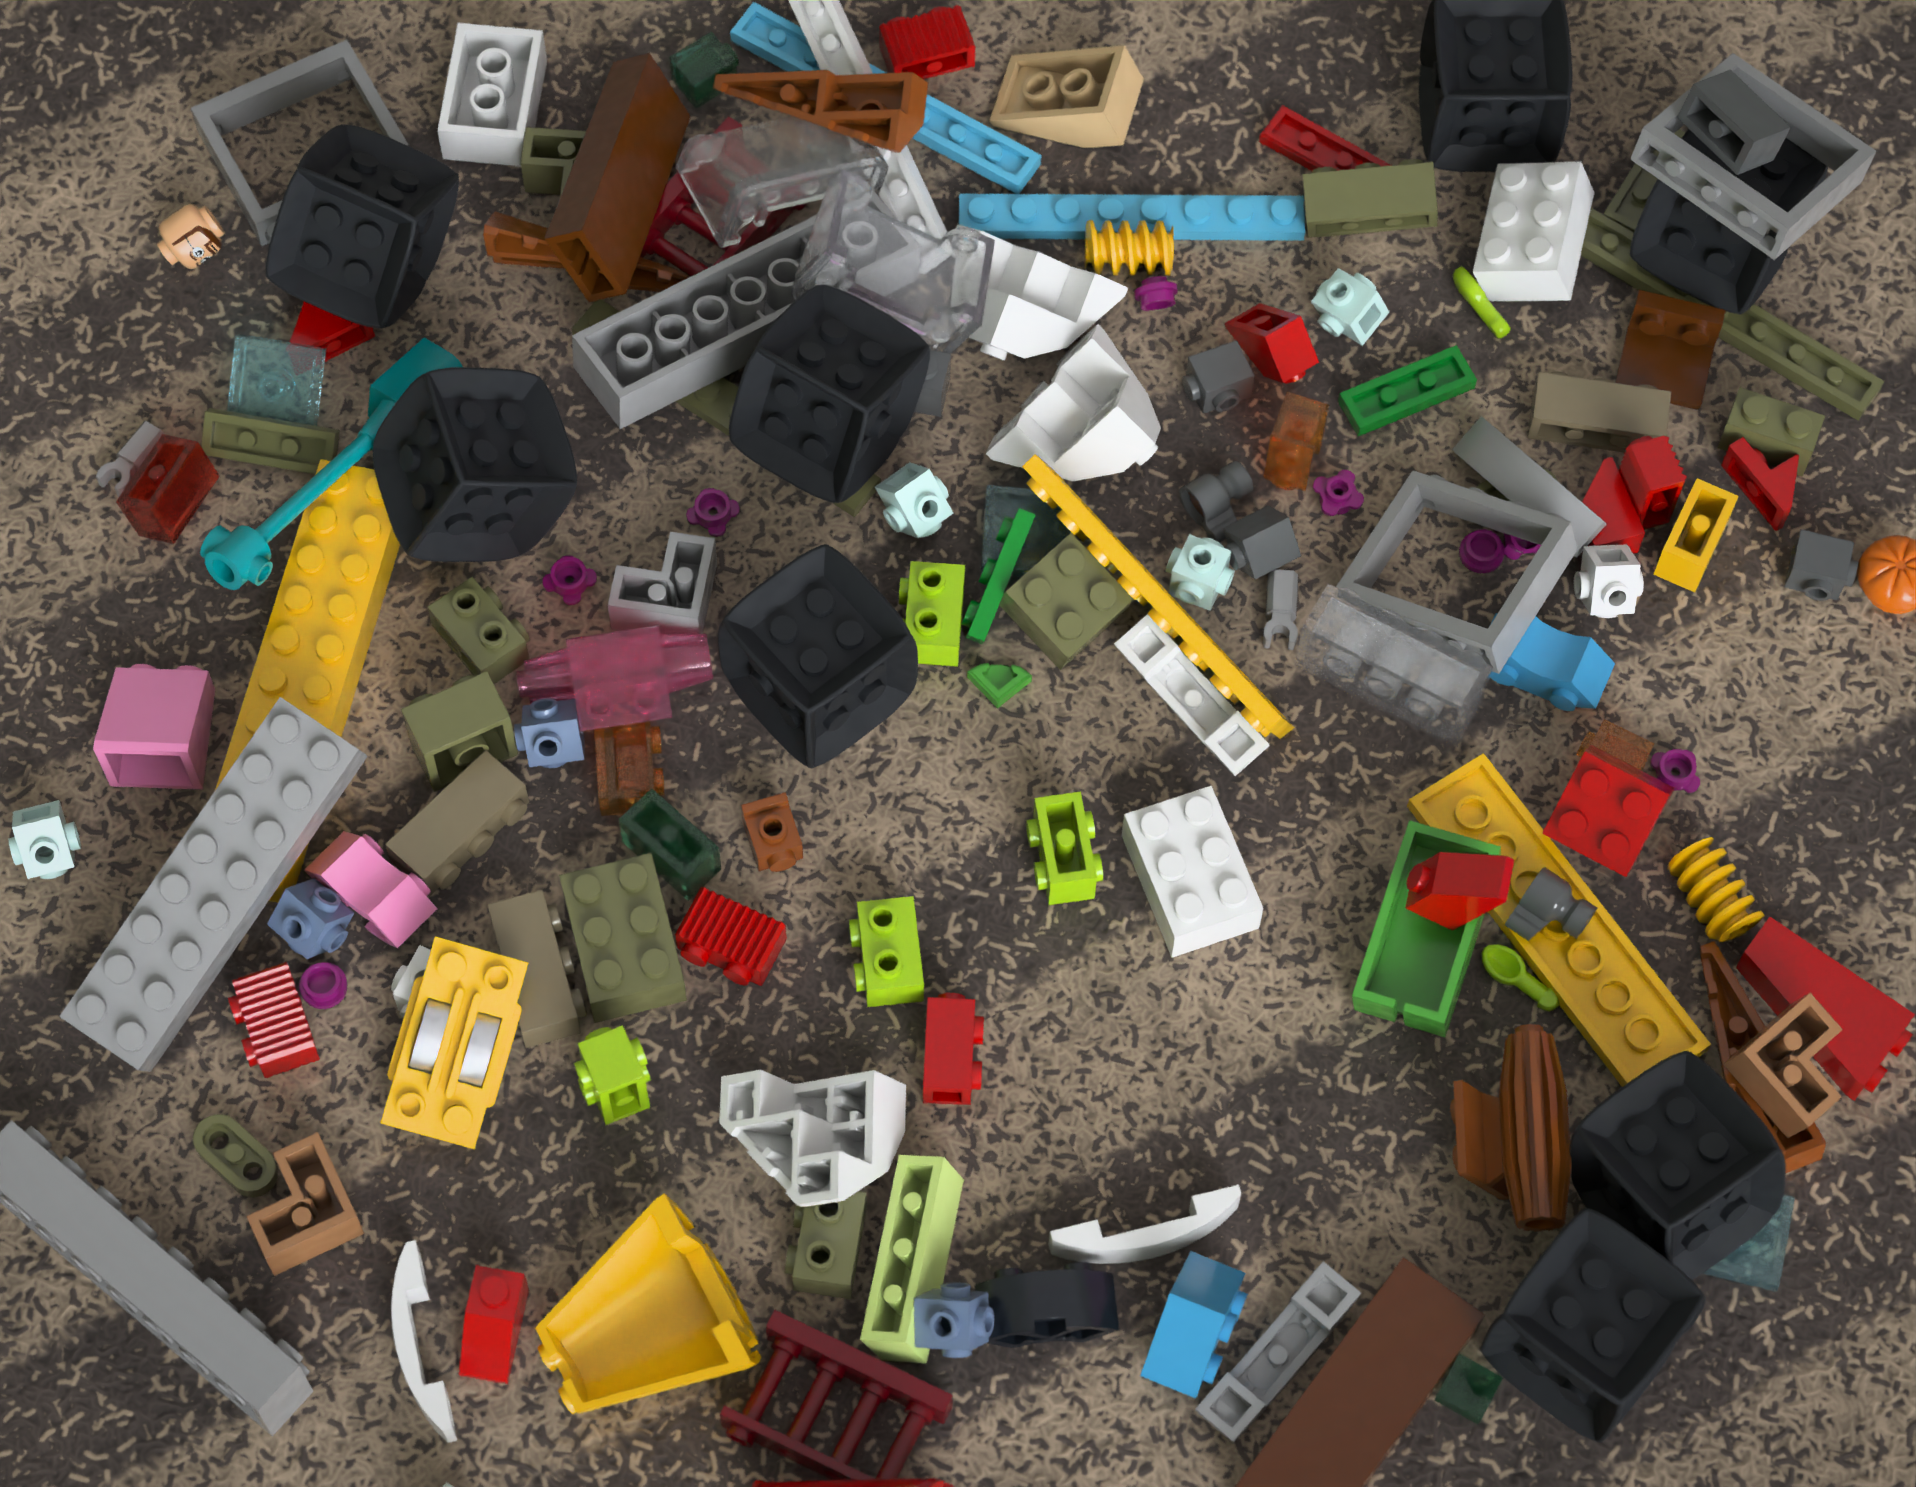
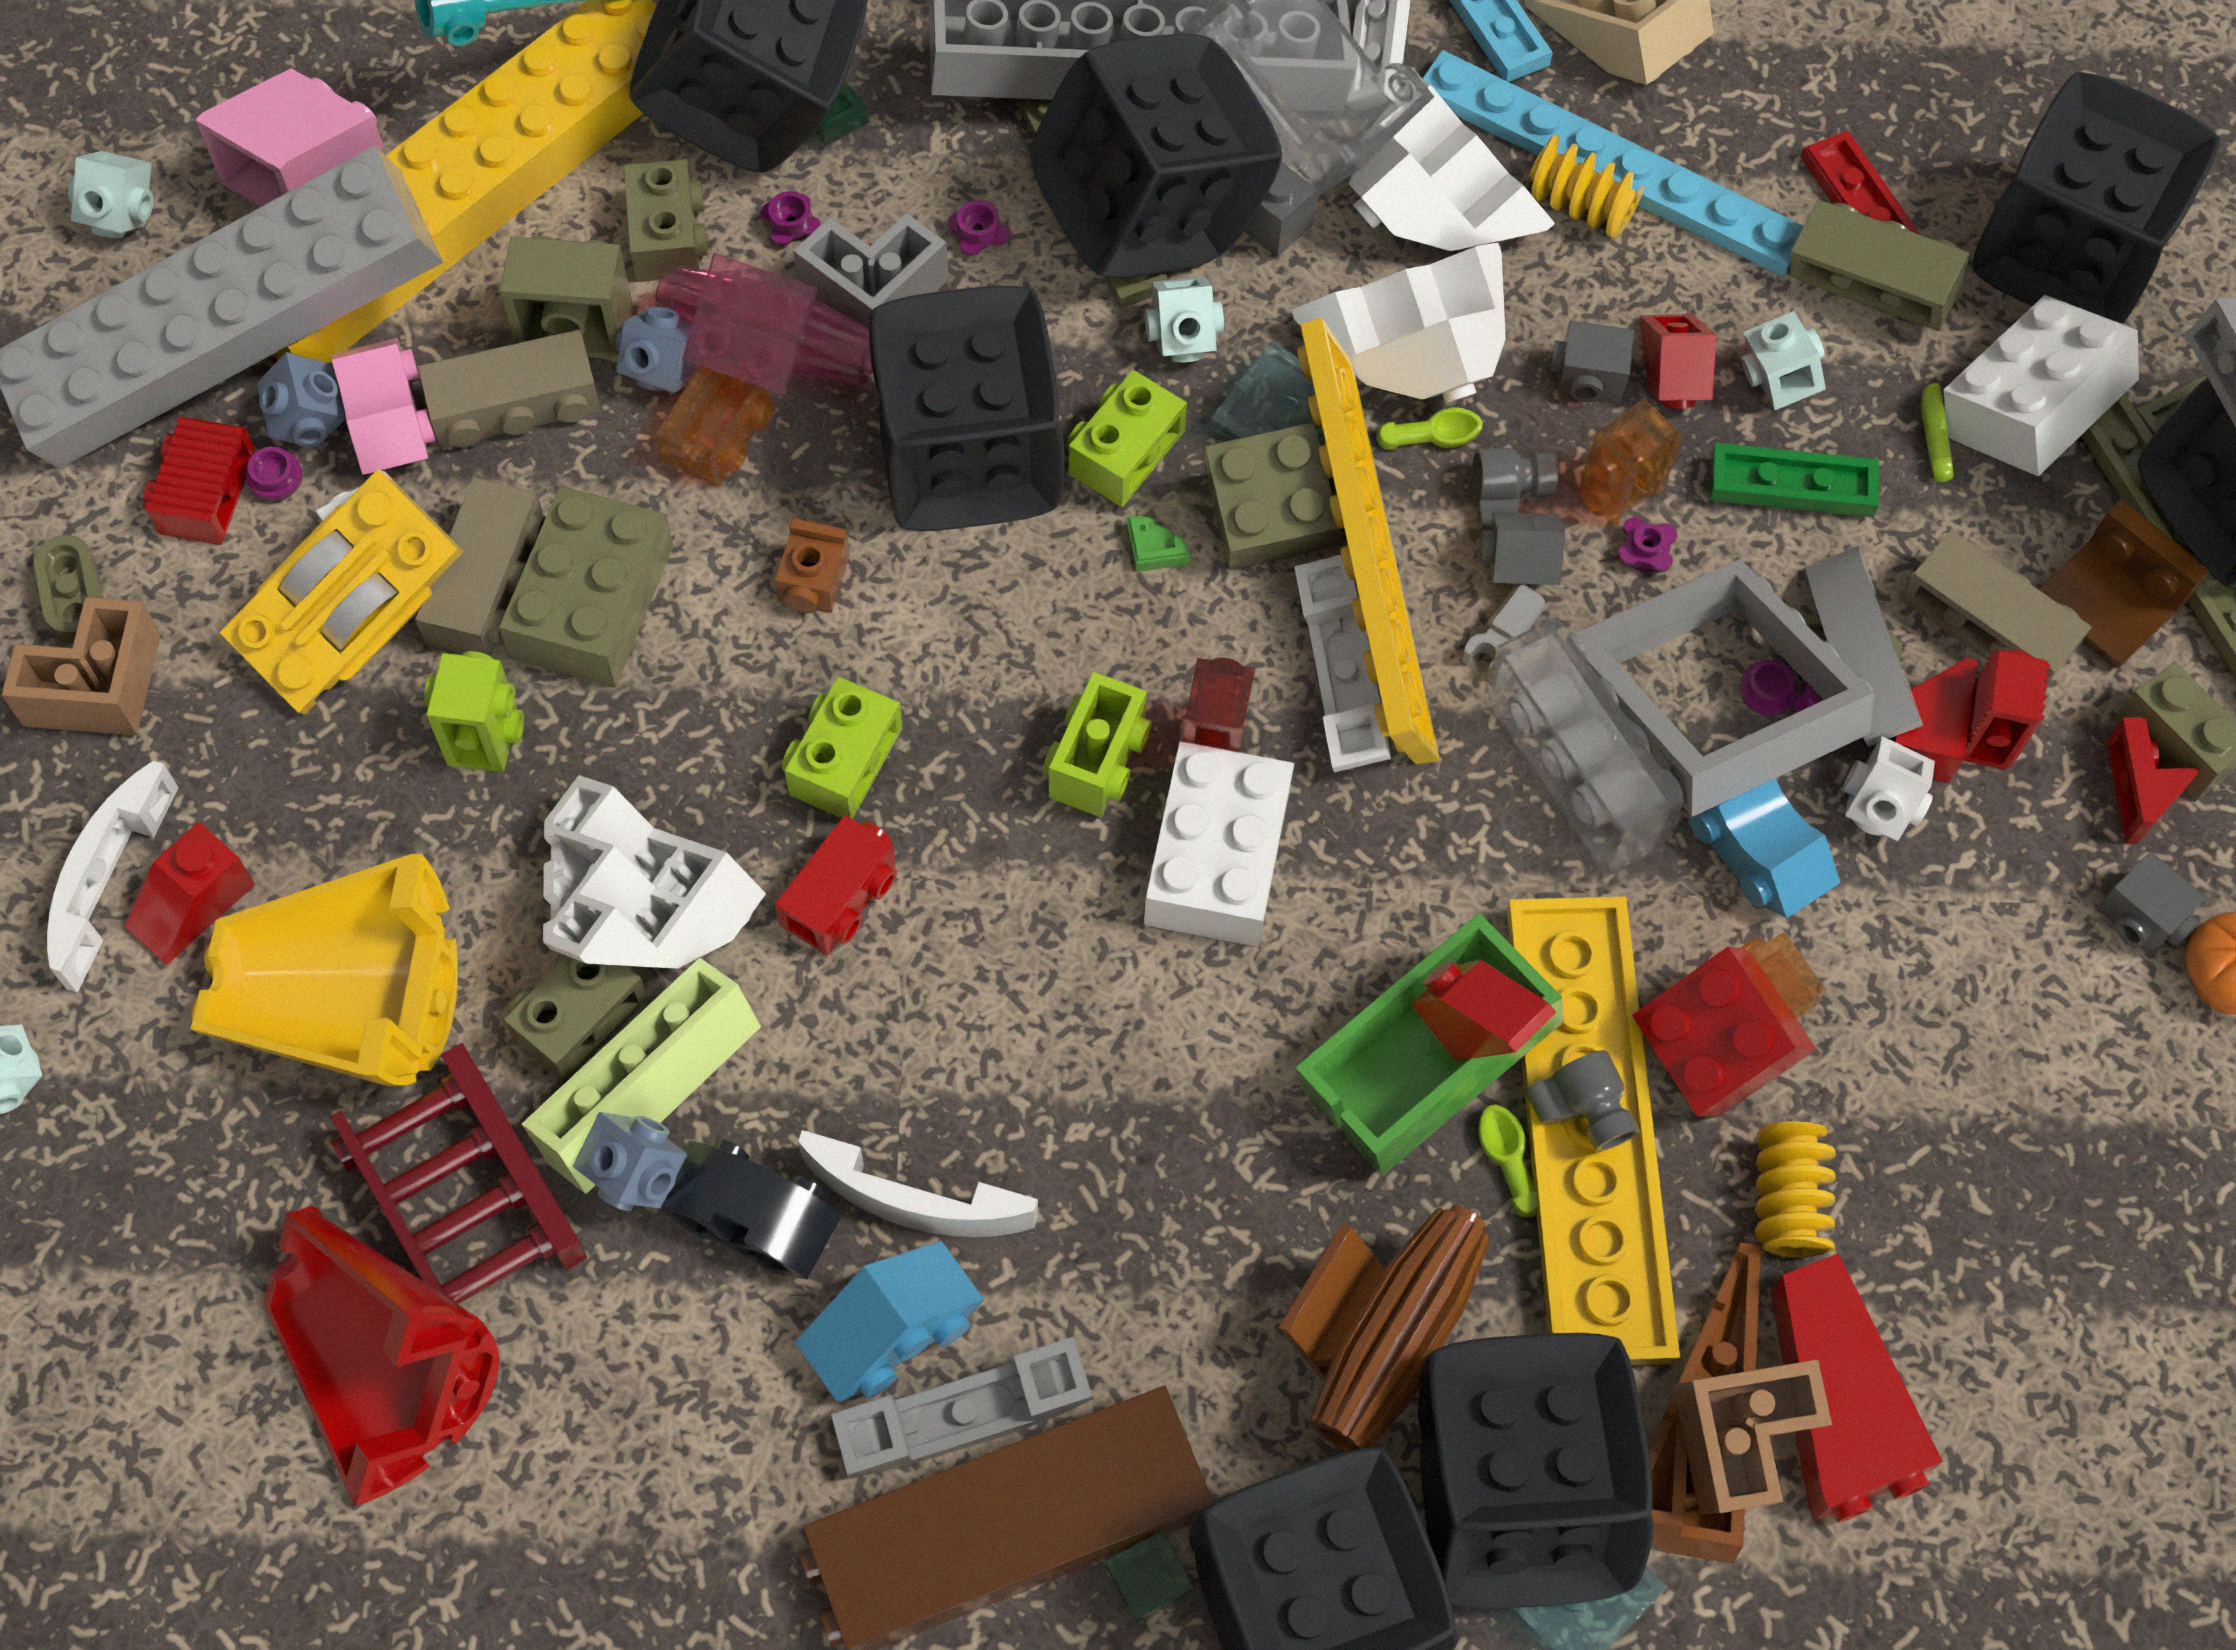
camera: 30 degrees right, 0 degrees up
clear green brick [619,788,721,901] -> none
red brick [675,887,787,986] -> none
green plate [961,508,1035,644] -> none
magenta plate [1134,276,1178,311] -> none
light aqua brick [1166,534,1235,611] -> none
magenta plate [1650,749,1700,793] -> none
yellow brick [1653,478,1739,593] -> none
none -> clear red brick [1183,658,1255,753]
none -> lime piece [1376,407,1483,450]

